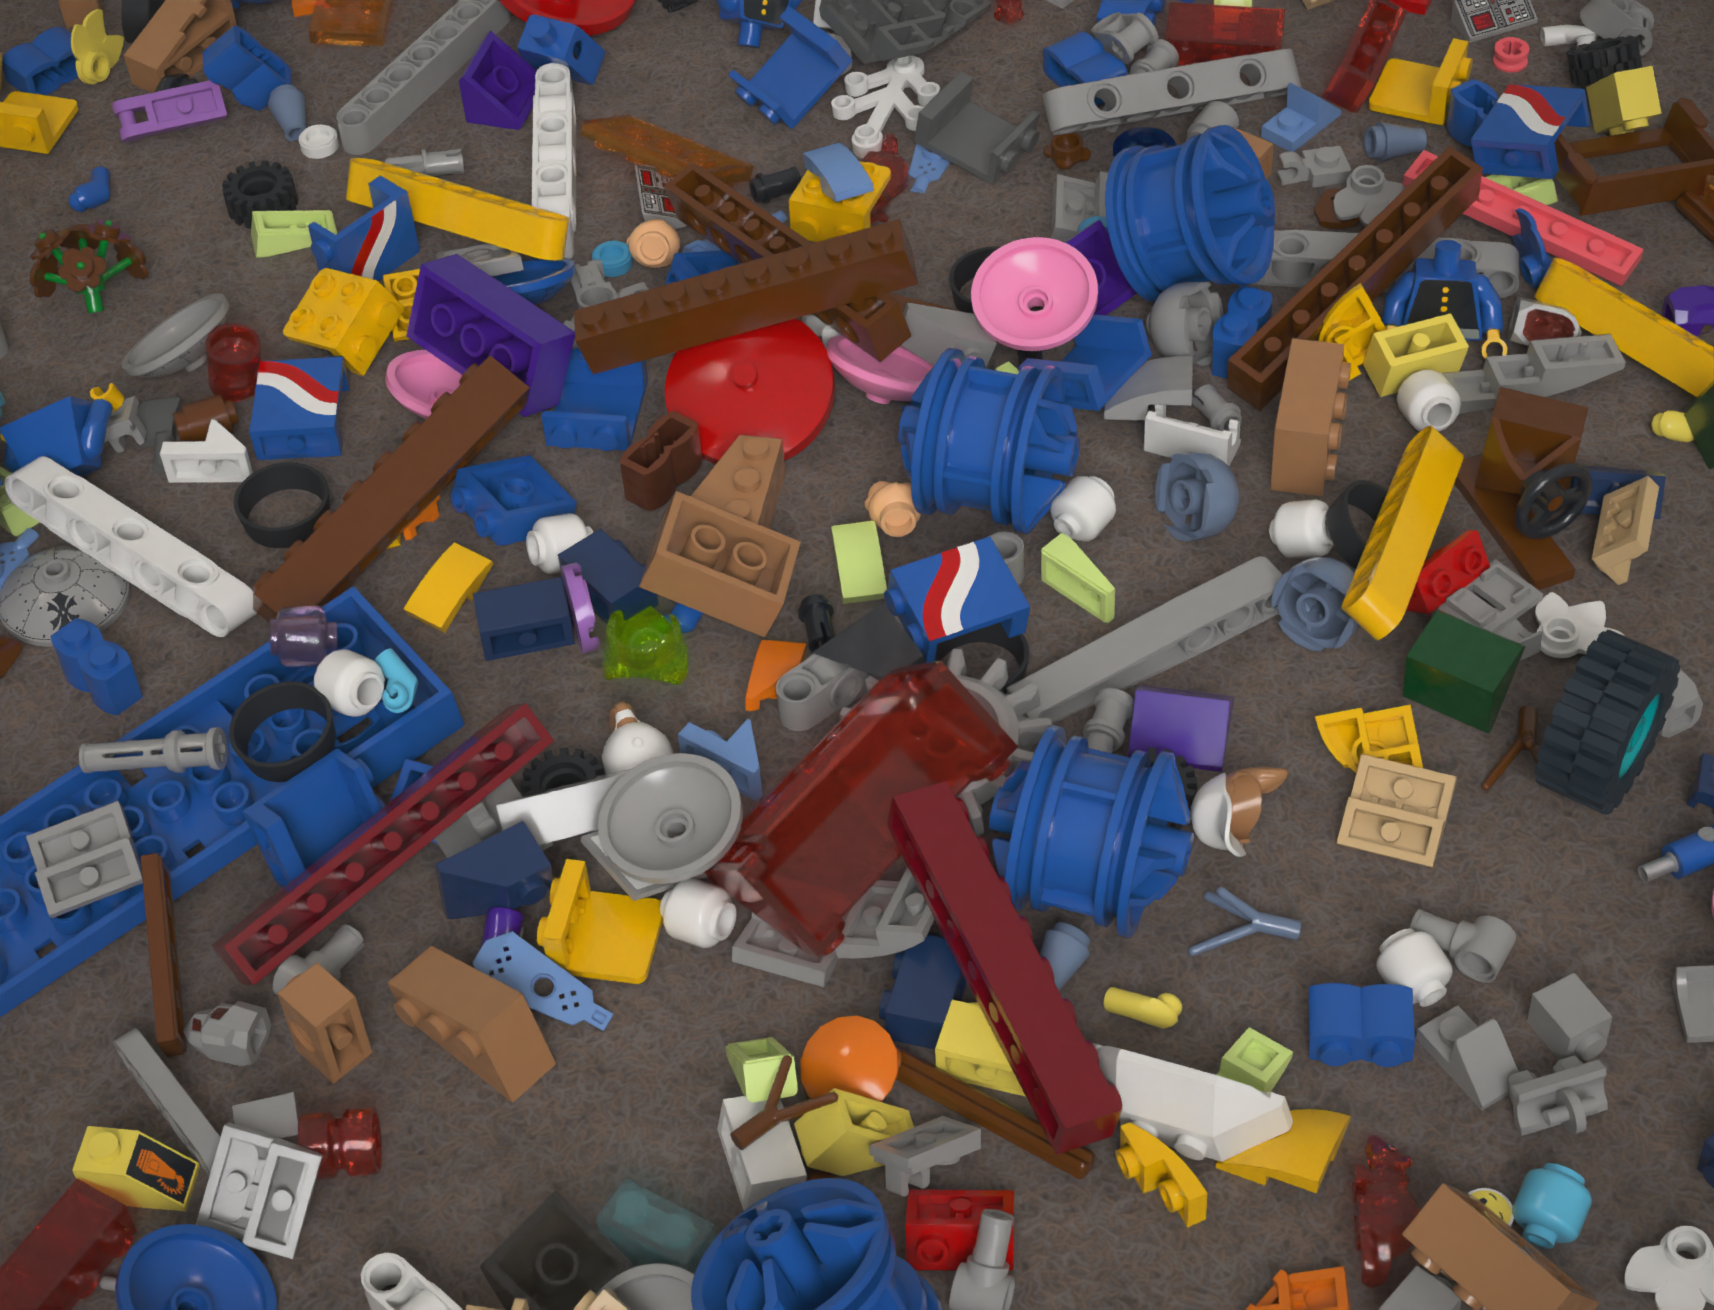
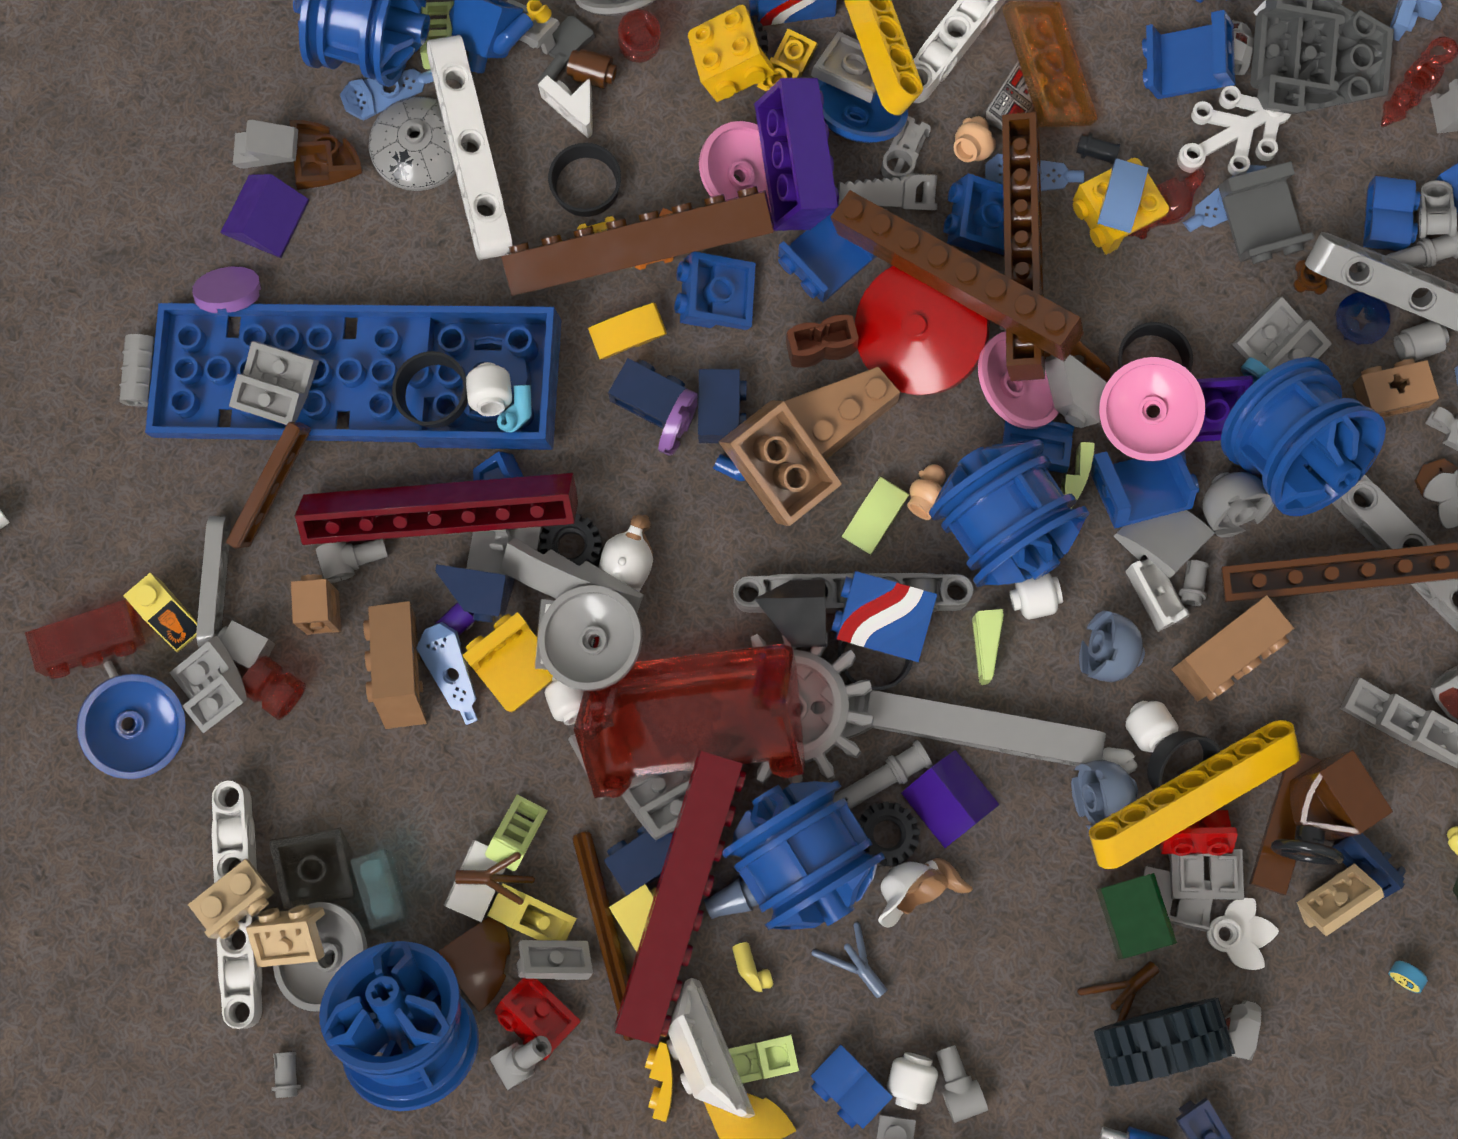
camera: 40 degrees right, 30 degrees up
blue brick [50,618,143,715] -> none
light grey pin [79,727,228,773] -> none
light grey rock [183,1001,272,1066] -> none
blue panel [242,748,385,888] -> none
panel [249,357,350,460] -> none
clear purple head [270,606,337,667] -> none
white head [526,513,593,574] -> none
dark azure tile [592,241,633,277] -> none
clear neon green hair [602,606,689,685] -> none
medium blue slope [678,719,763,802] -> none
orange slope [745,640,806,711] -> none
black pin [798,594,835,652] -> none
orange dish [800,1015,901,1102] -> none
blue brick [1211,285,1272,379] -> none
yellow brick [1315,705,1423,773] -> none
yellow brick [1318,283,1386,381] -> none
tan slope [1337,754,1457,868] -> none
light yellow brick [1363,313,1469,397] -> none
blue torso [1382,240,1508,360] -> none
white head [1397,370,1461,432] -> none

